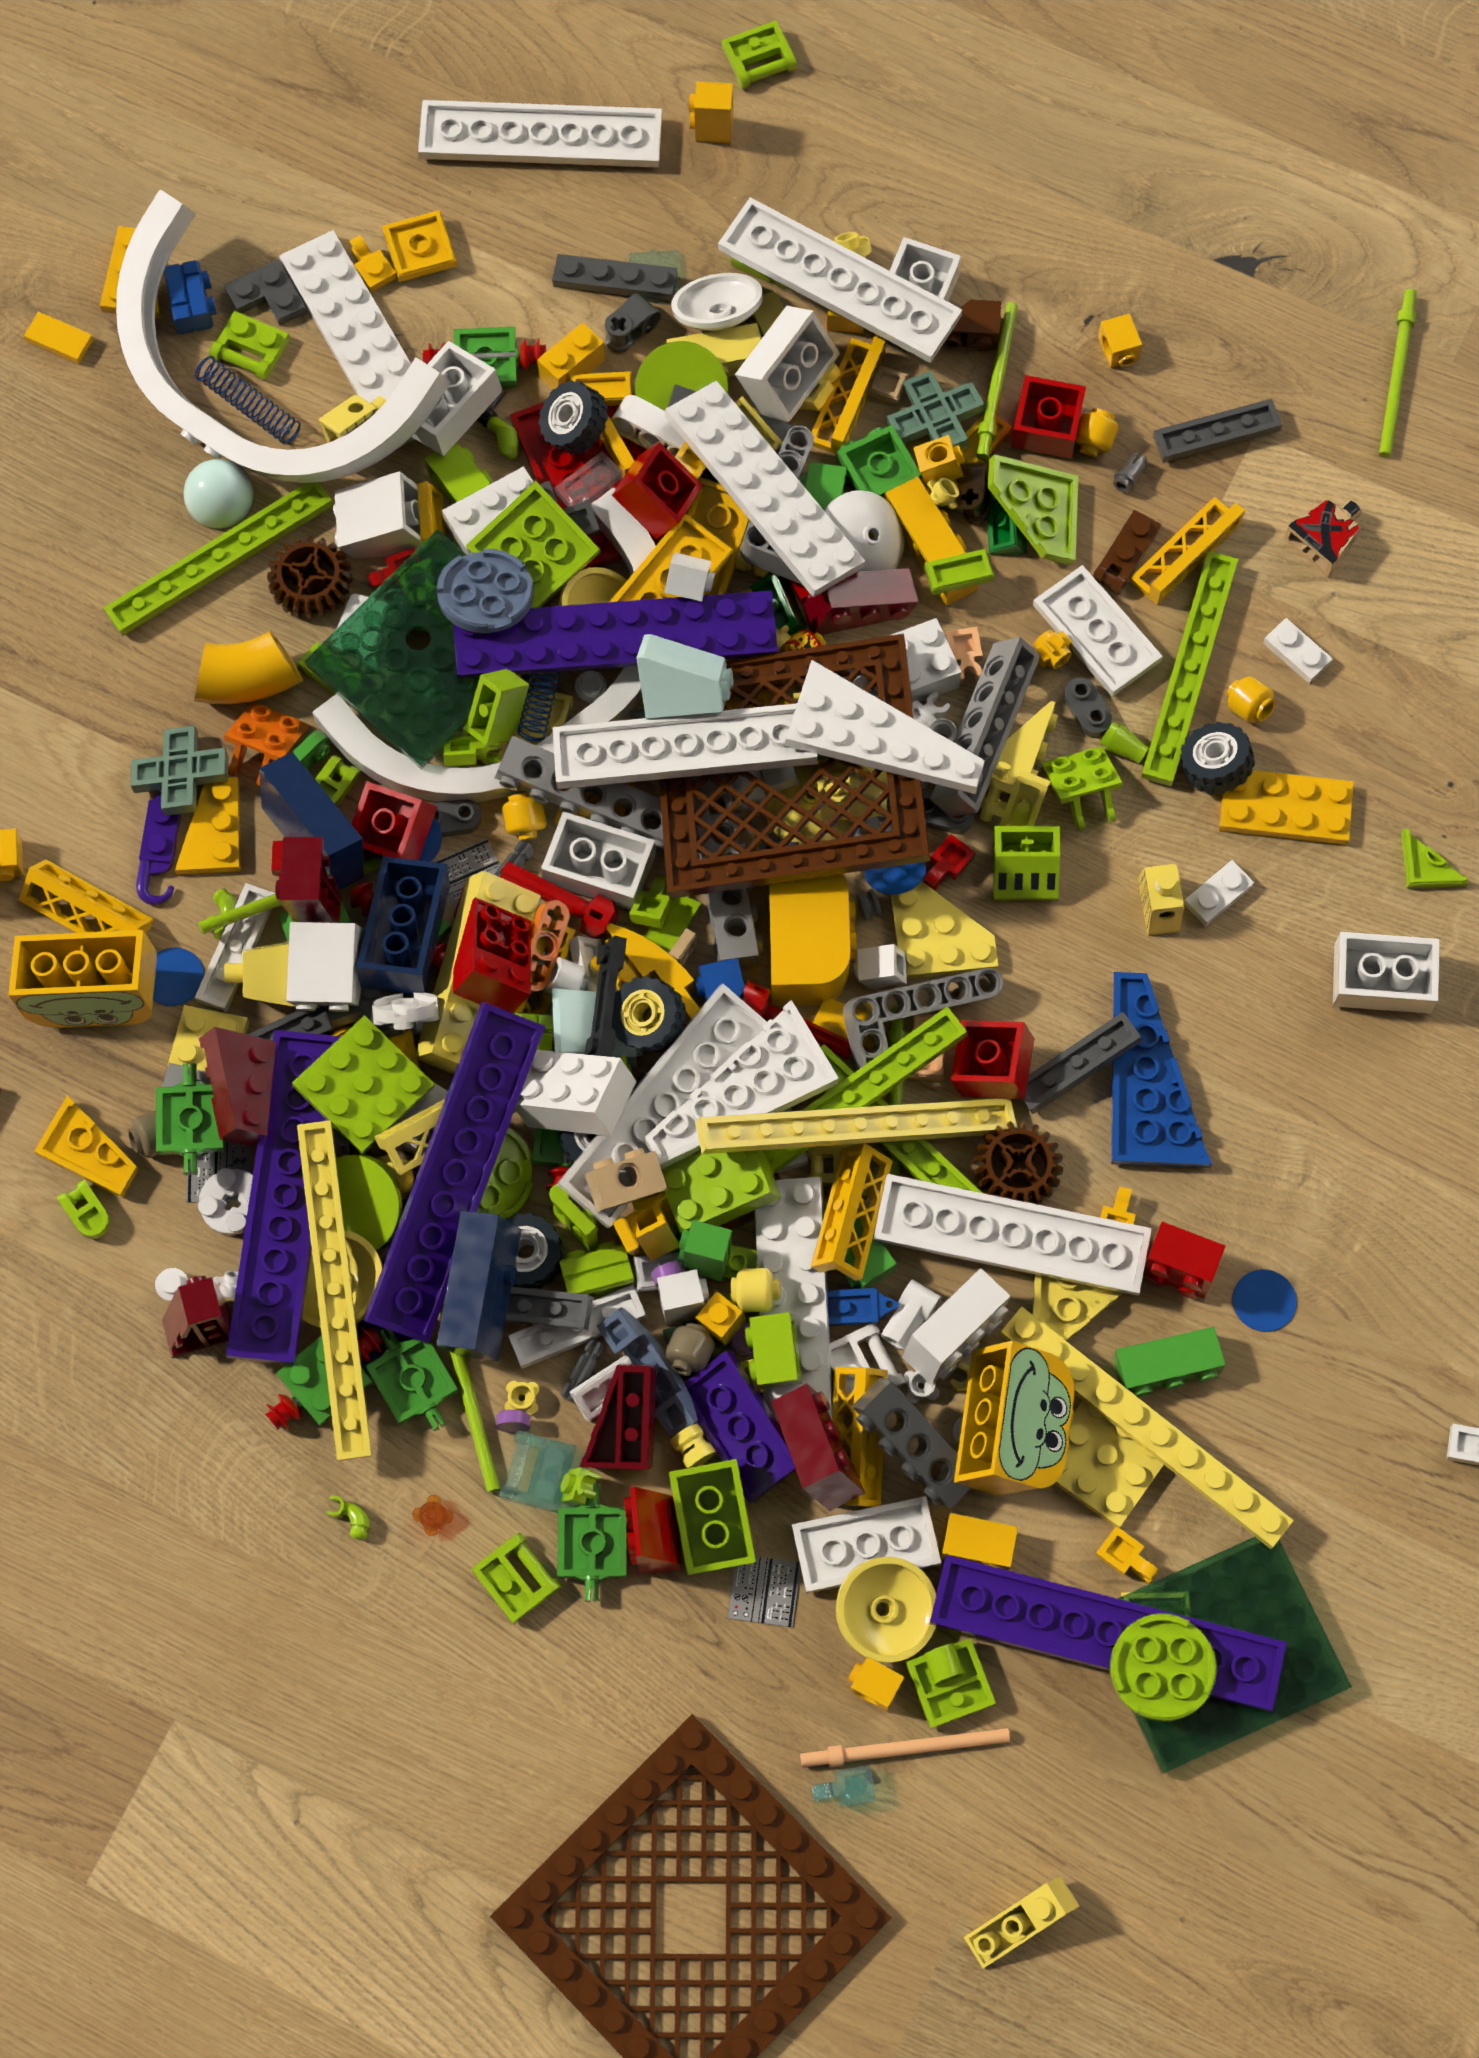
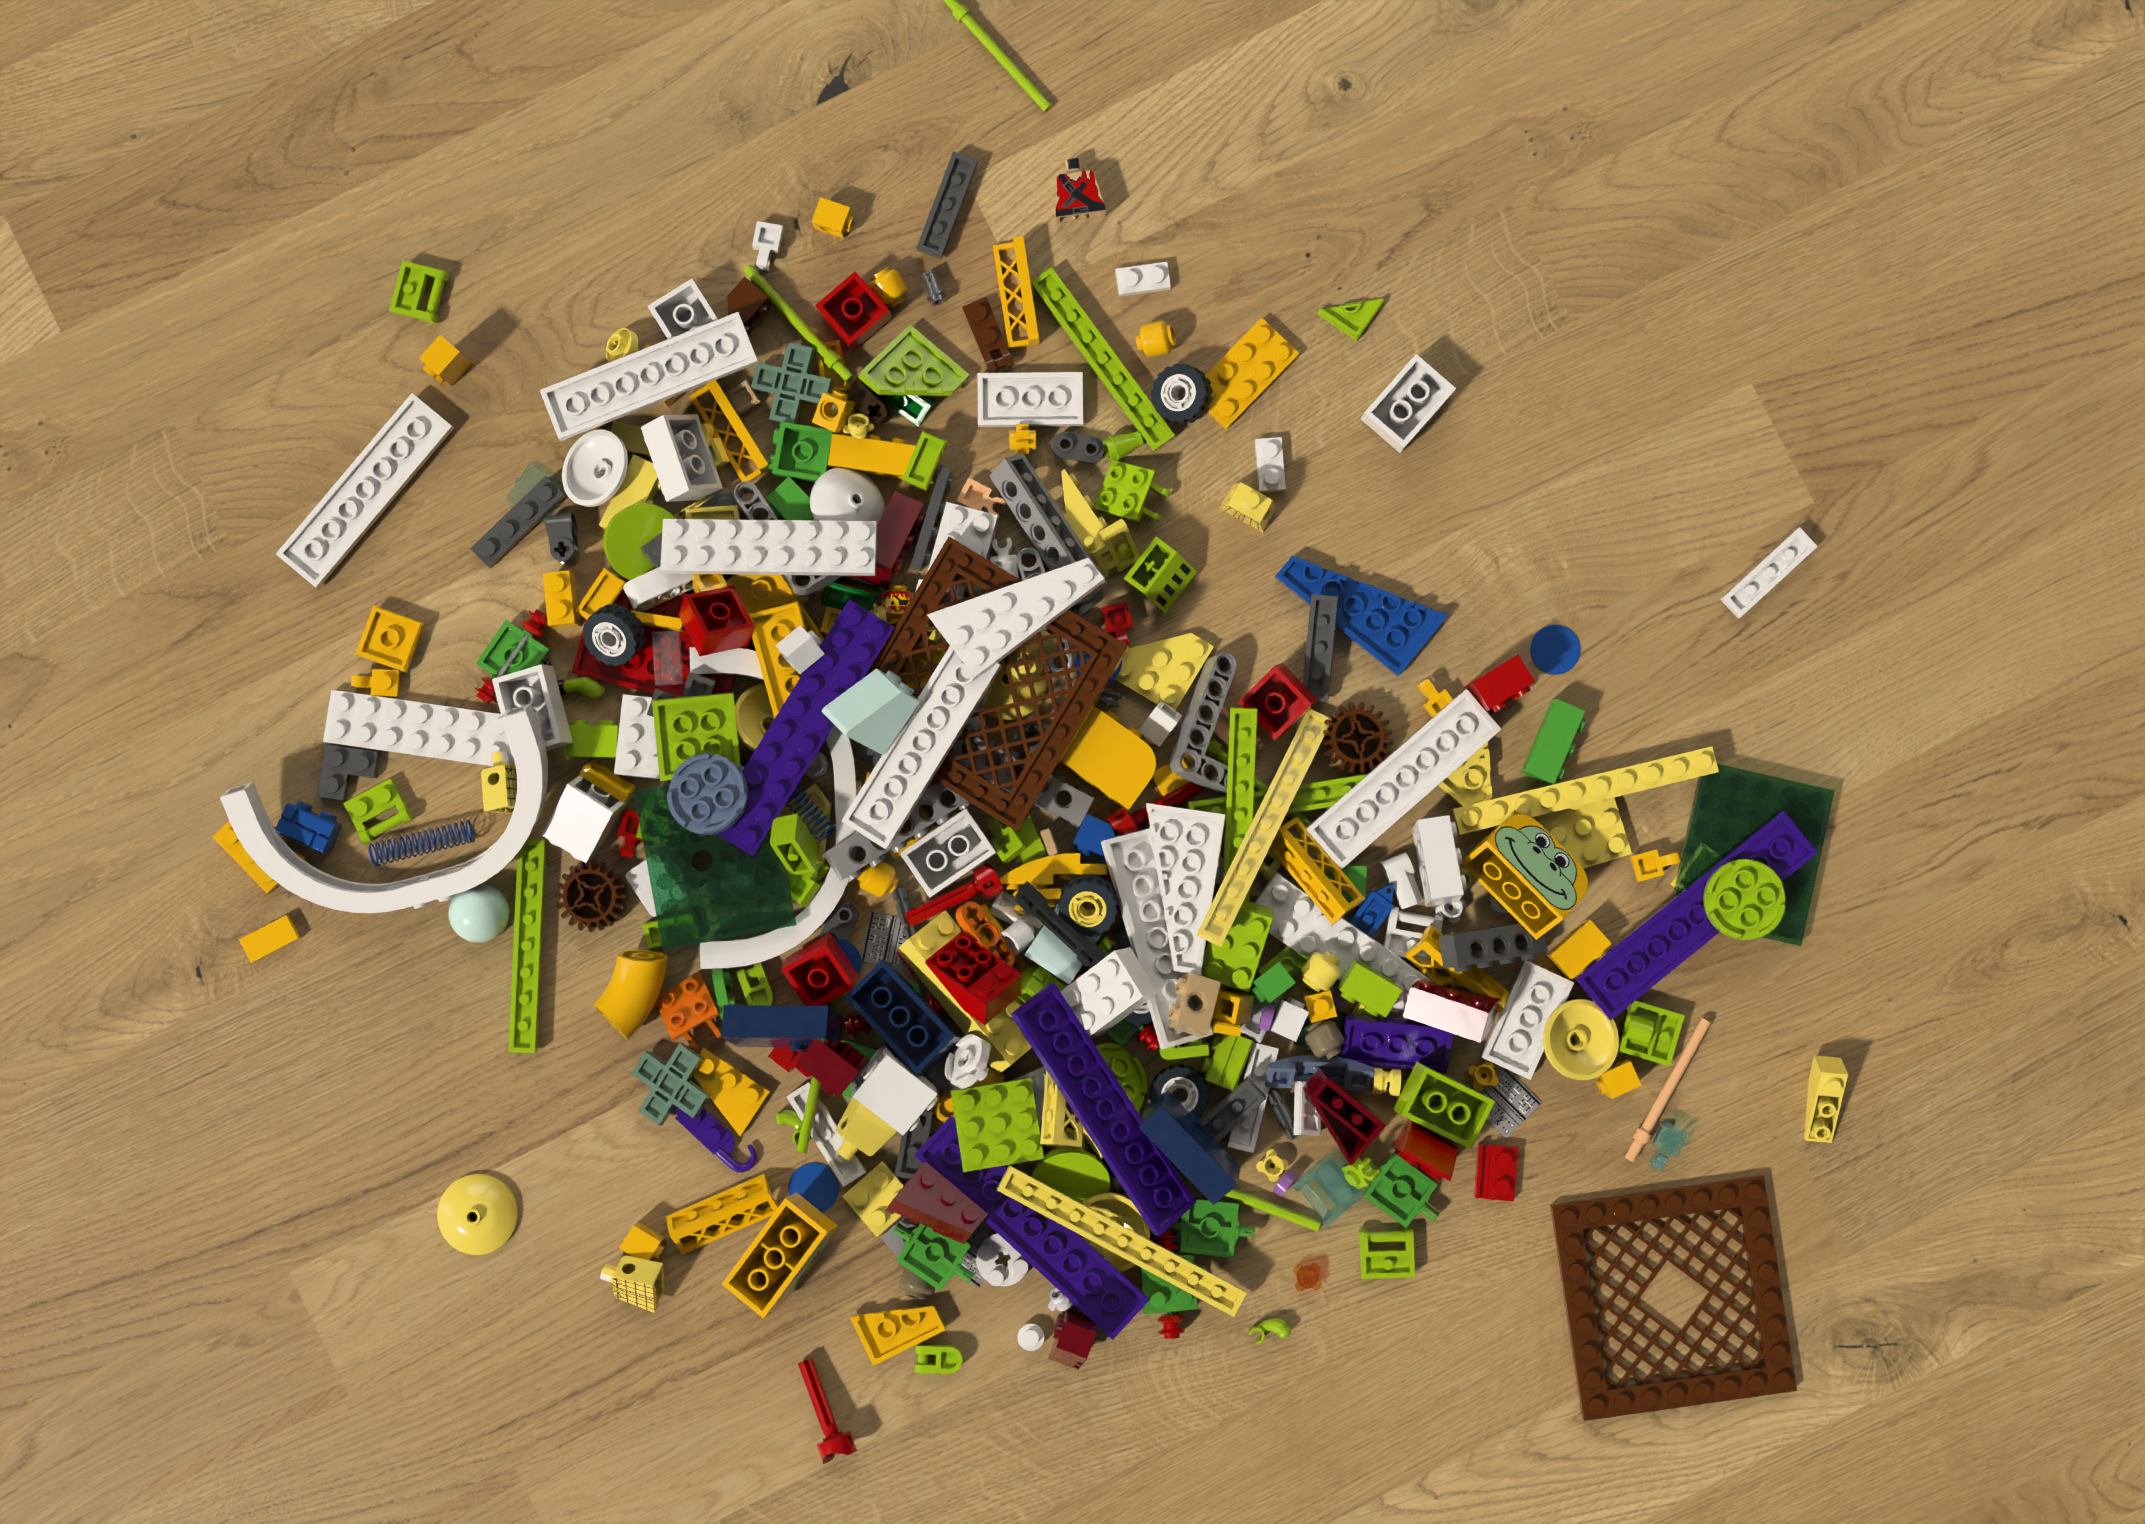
camera: 50 degrees left, 15 degrees up
none -> white plate [752,221,784,272]
none -> dark grey plate [910,465,954,571]
none -> yellow plate [1468,1061,1499,1091]
none -> red plate [1474,1144,1518,1201]

